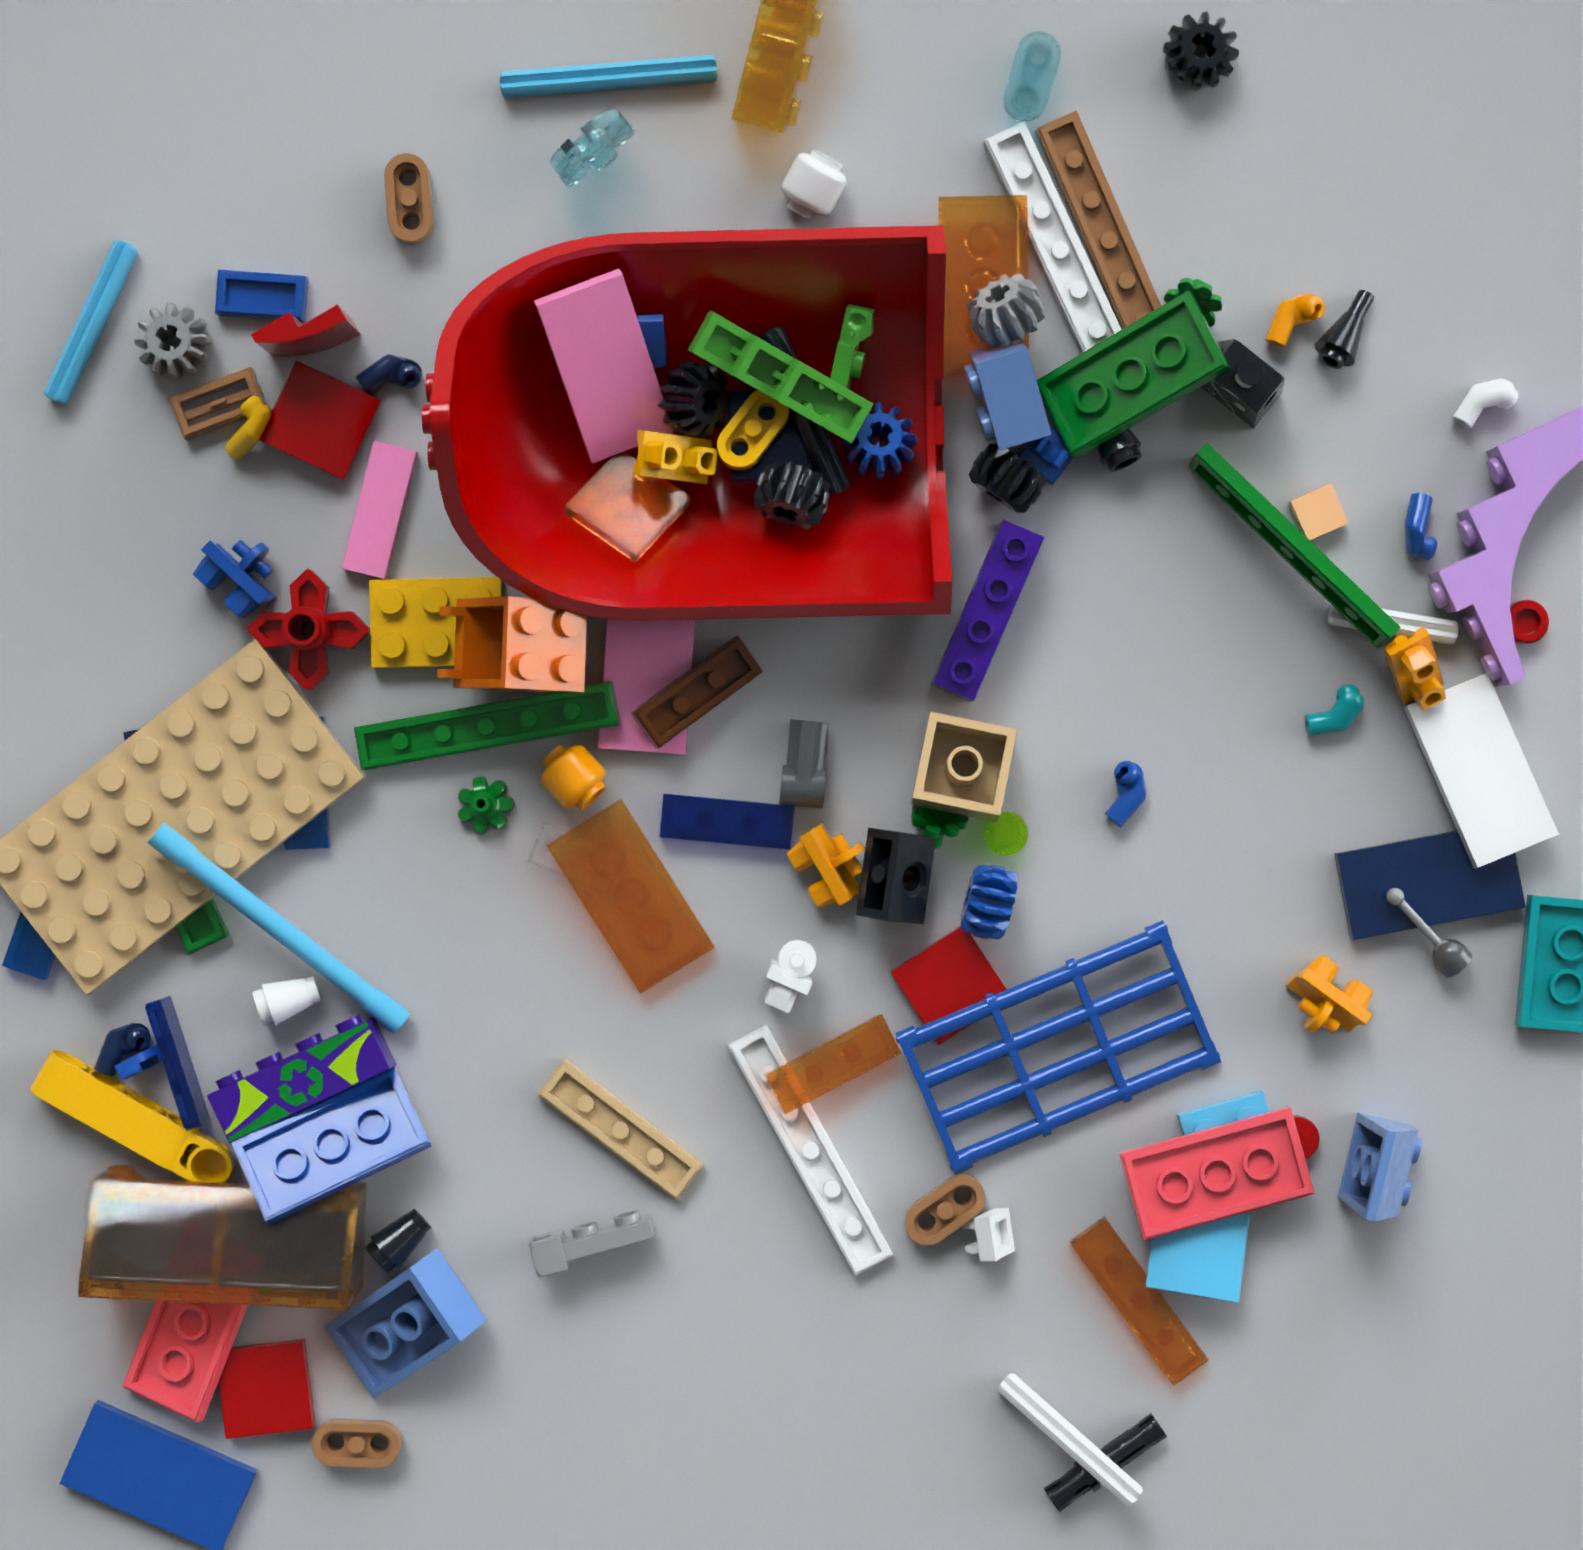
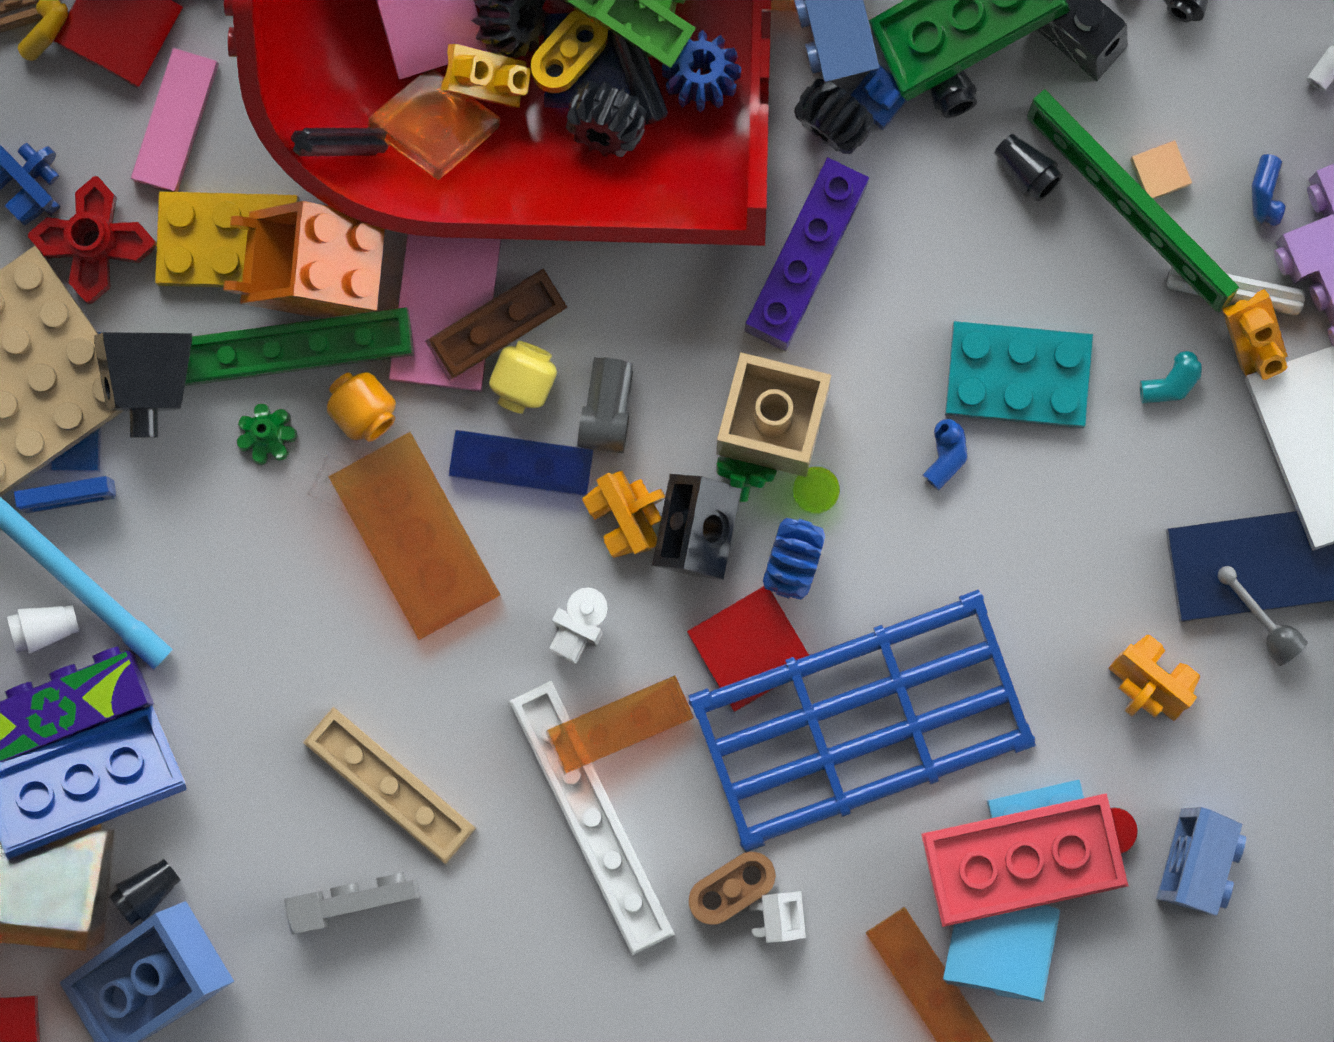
camera: 10 degrees right, 5 degrees down
none -> blue tile [14,476,116,514]
none -> black torso [94,332,192,438]
none -> black axle [291,128,389,156]
none -> light yellow head [489,341,557,414]
none -> teal plate [945,321,1093,428]
none -> black cone [994,134,1063,201]

